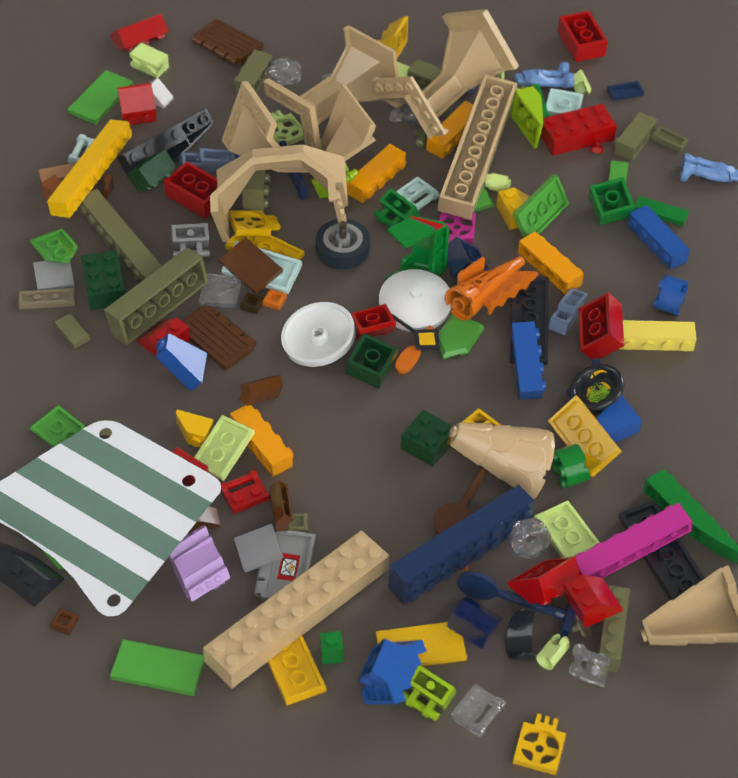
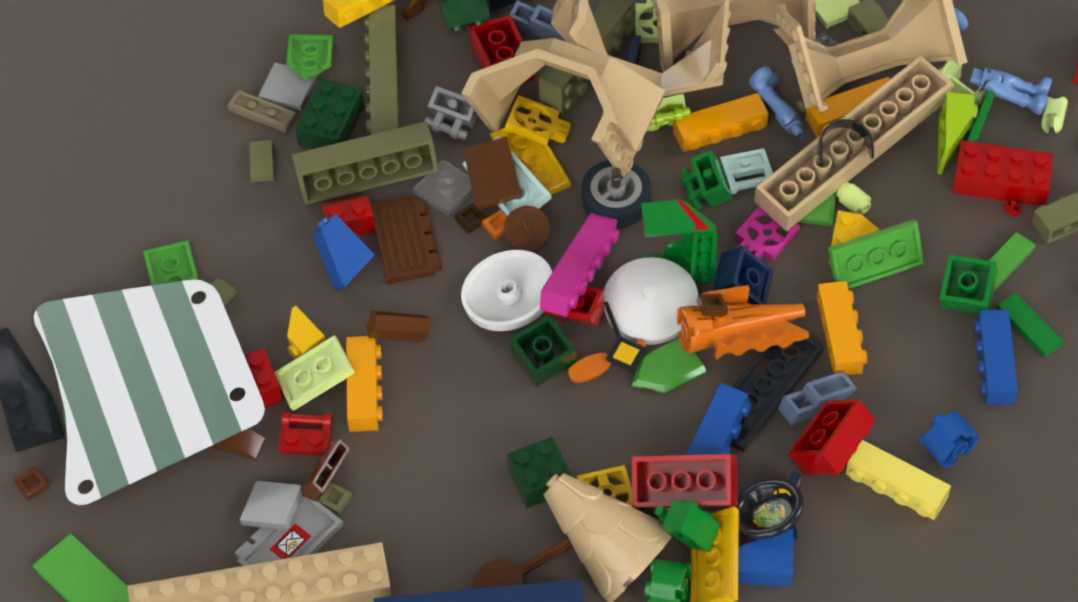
camera: 35 degrees right, 5 degrees up
lavender slope [169,525,230,602] -> none
light aqua plate [546,88,584,116] -> none
none -> reddish brown tile [504,205,550,252]
none -> dark pink brick [539,213,619,317]
none -> red brick [632,454,738,508]
none -> green brick [655,499,721,552]
none -> reddish brown tile [697,294,728,317]
none -> medium blue piece [749,66,806,140]
none -> black piece [817,119,874,163]

